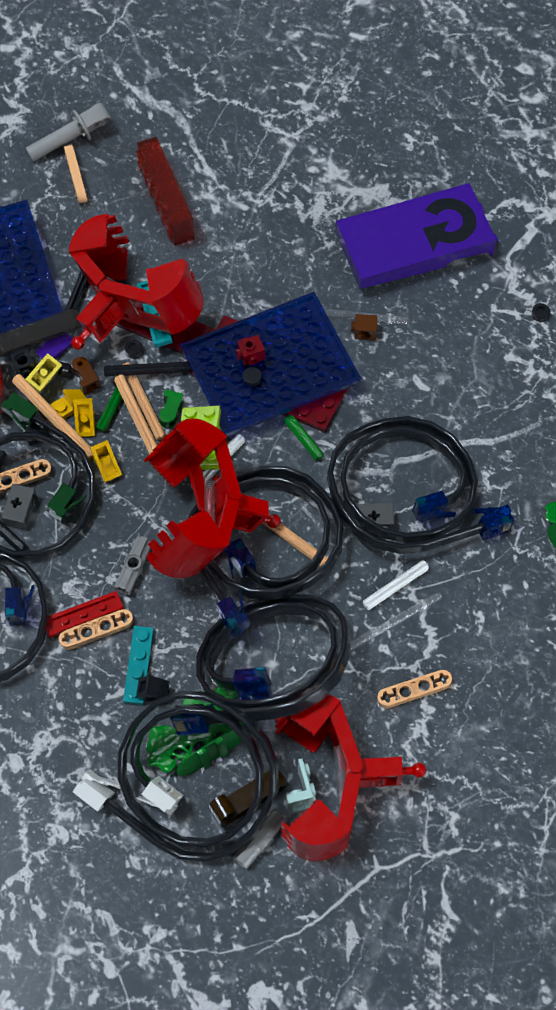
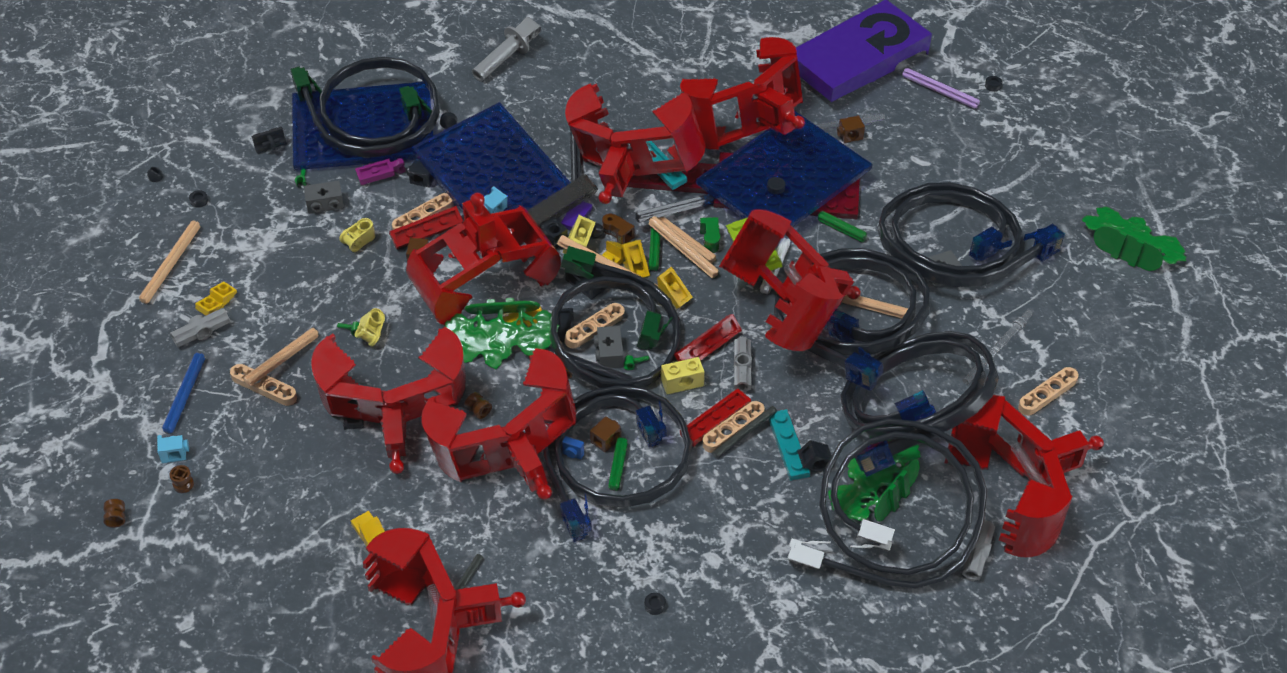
camera: 20 degrees left, 15 degrees down
light nougat beam [64,145,87,204] -> none
black tile [125,340,143,359] -> none
clear red brick [135,136,195,246] -> none
dark brown beam [209,768,289,828] -> none
dark red brick [235,335,265,366] -> none
light aqua bracket [287,758,316,814] -> none
white axle [363,560,429,610] -> none
none -> green hand [624,355,649,371]
none -> light yellow brick [661,357,705,395]
none -> red plate [674,314,742,361]
none -> red piece [680,37,805,150]
none -> pearl dark grey bar [712,406,777,458]
none -> lavender axle [902,68,980,108]

